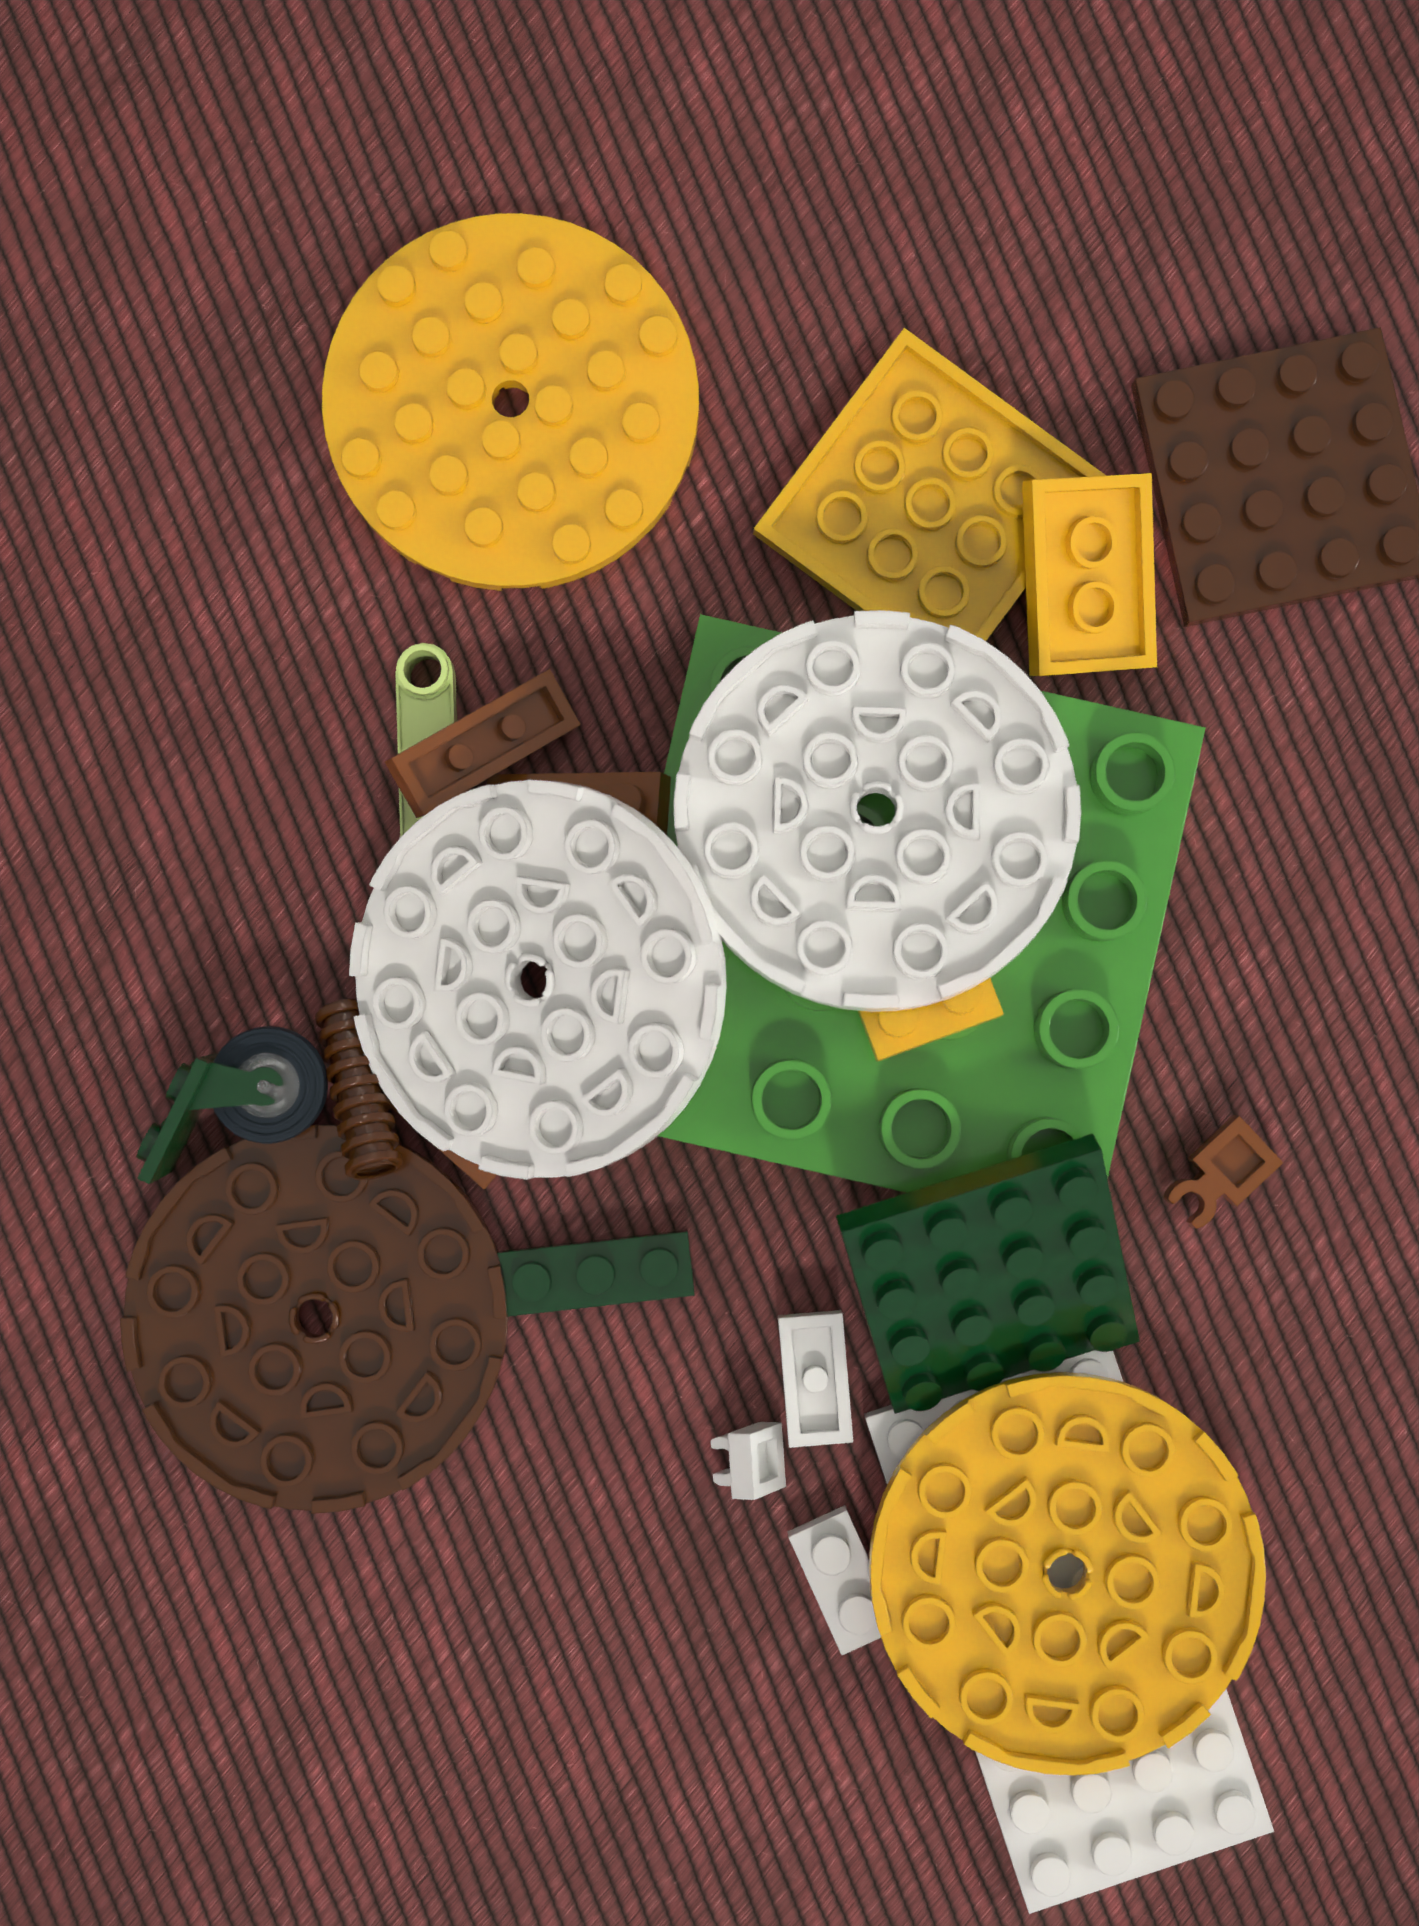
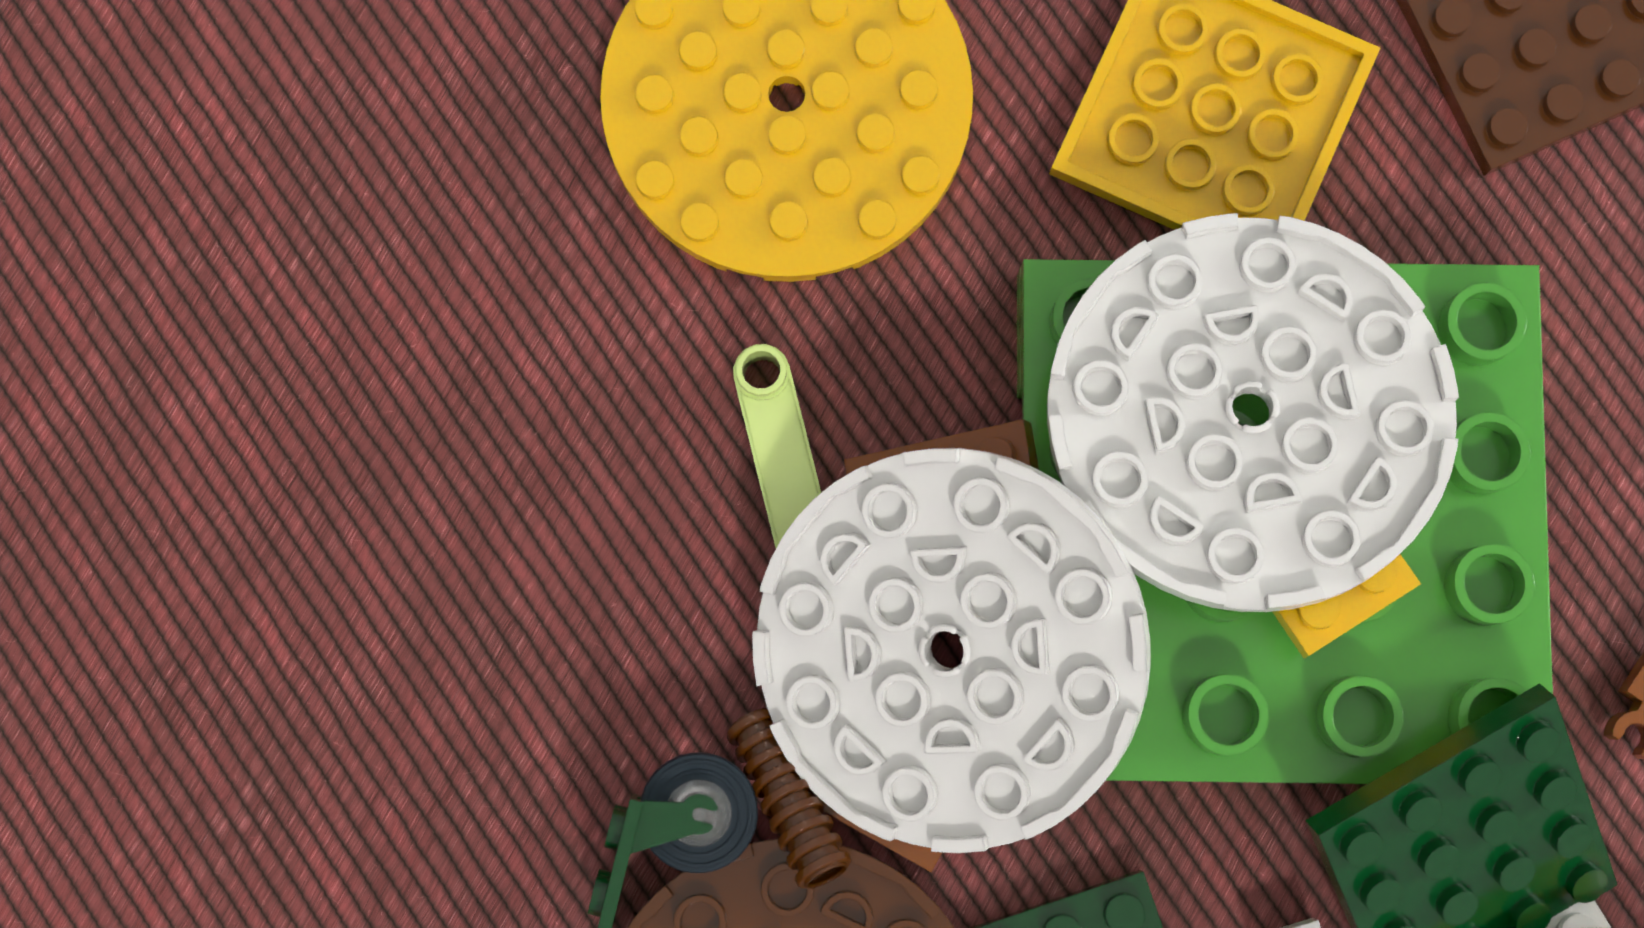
camera: 10 degrees left, 5 degrees down
dark orange plate [384,669,581,818] -> none
yellow plate [1022,473,1157,676] -> none

